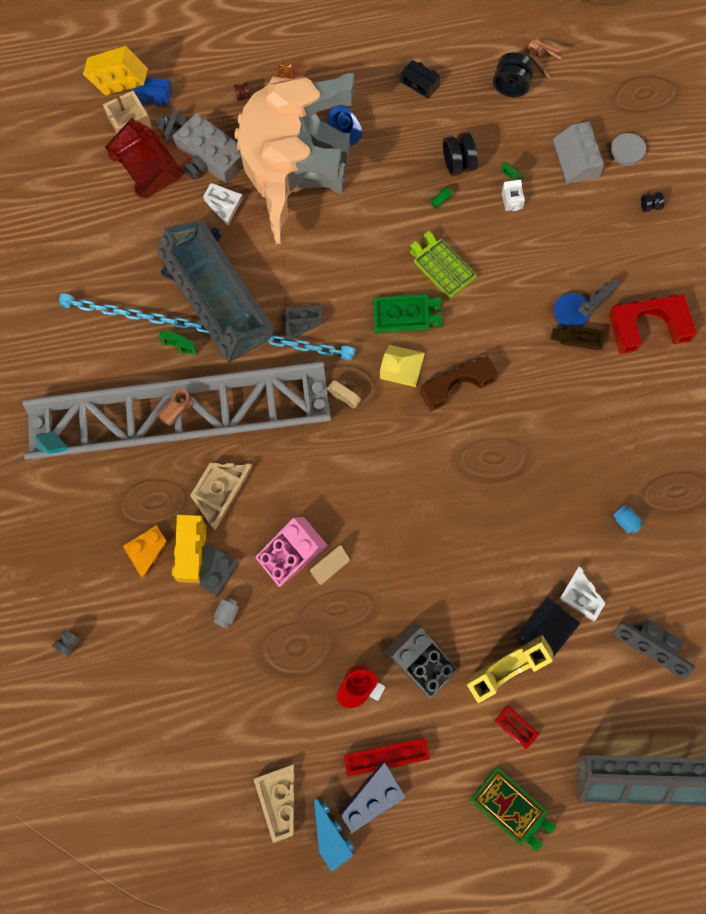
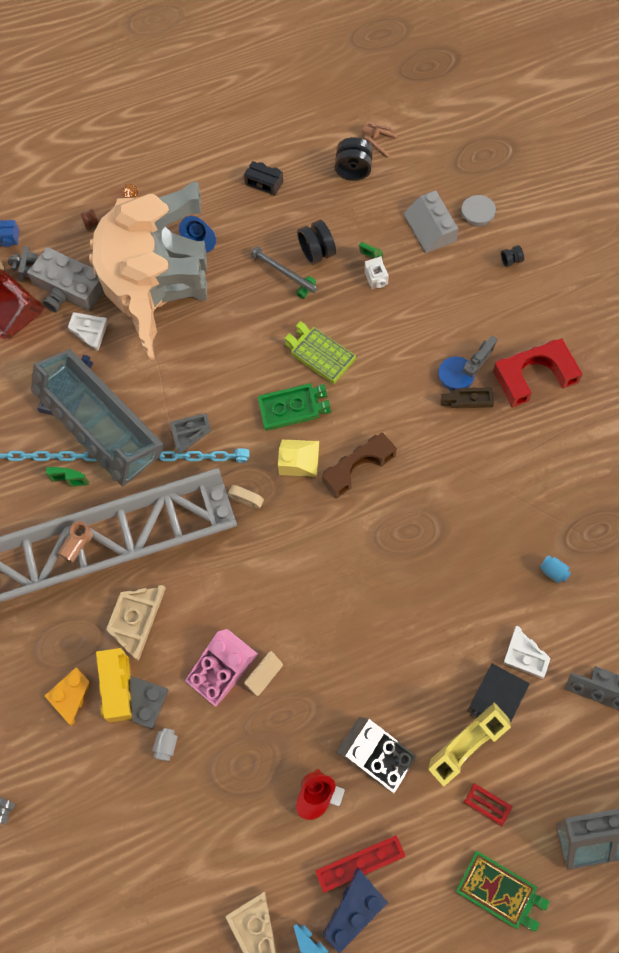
camera: 10 degrees left, 5 degrees down
none -> dark grey bar [251,246,317,293]

